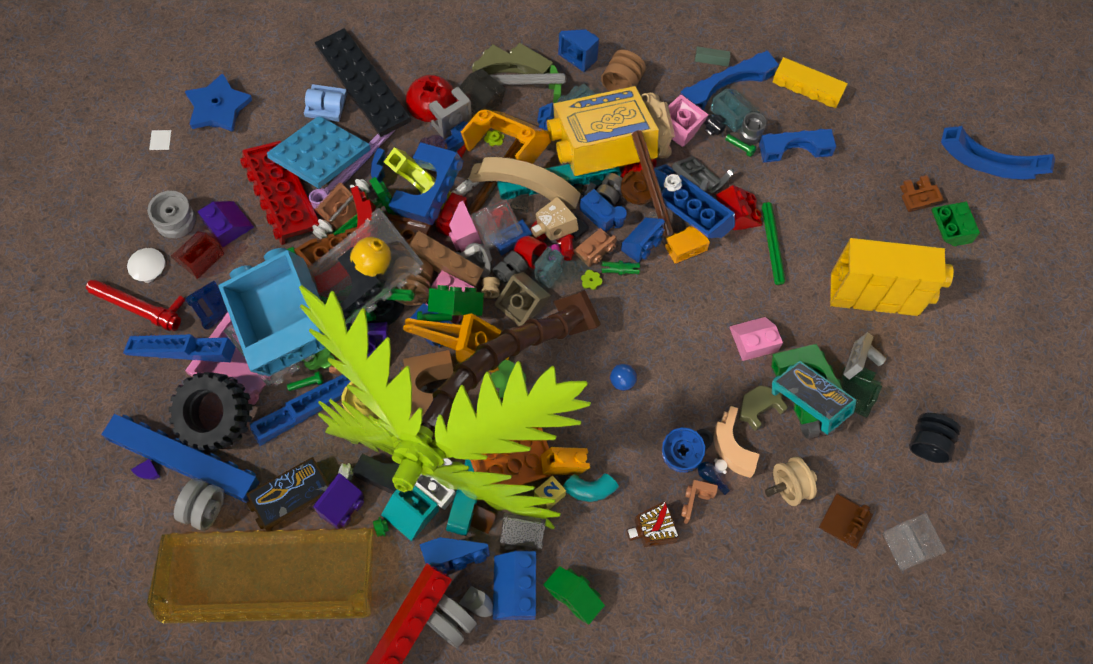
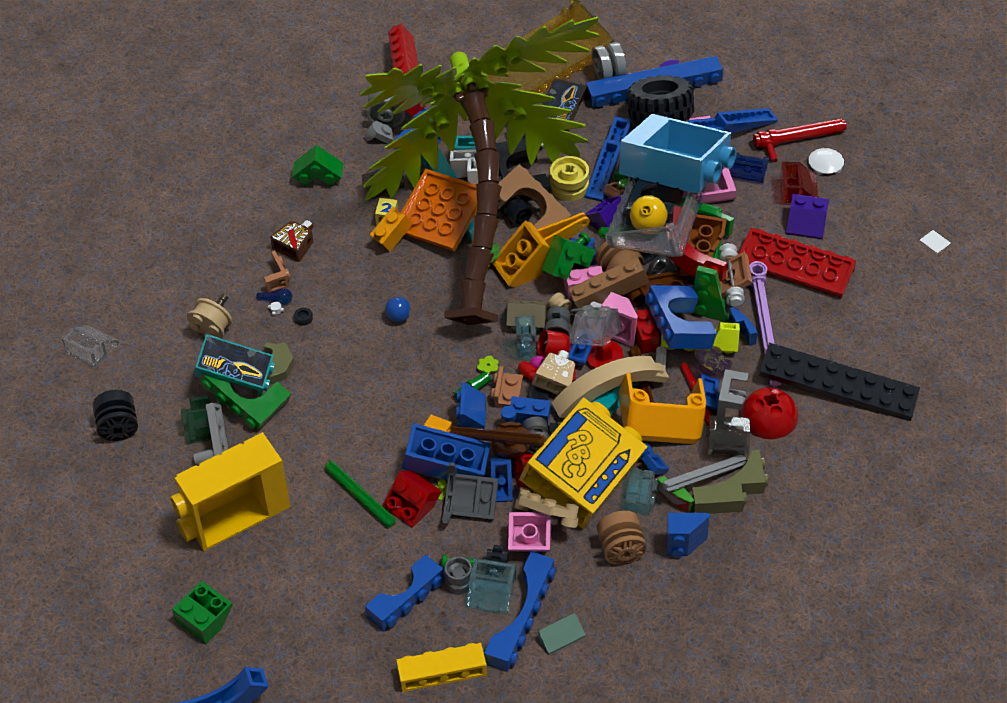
camera: 145 degrees right, 15 degrees down
light grey wheel [147,191,196,239] -> none
blue plate [185,74,252,132] -> none
dark azure plate [267,117,371,189] -> none
light blue plate [304,84,347,122] -> none
blue slope [493,551,536,620] -> none
teal cylinder [563,473,619,502] -> none
blue wheel [662,427,705,473] -> none
white plate [664,174,682,191] -> none
light nougat arch [714,406,759,478] -> none
bright pink slope [730,317,783,361] -> none
reddish brown hinge [819,493,873,549] -> none
dark orange plate [900,175,944,212] -> none

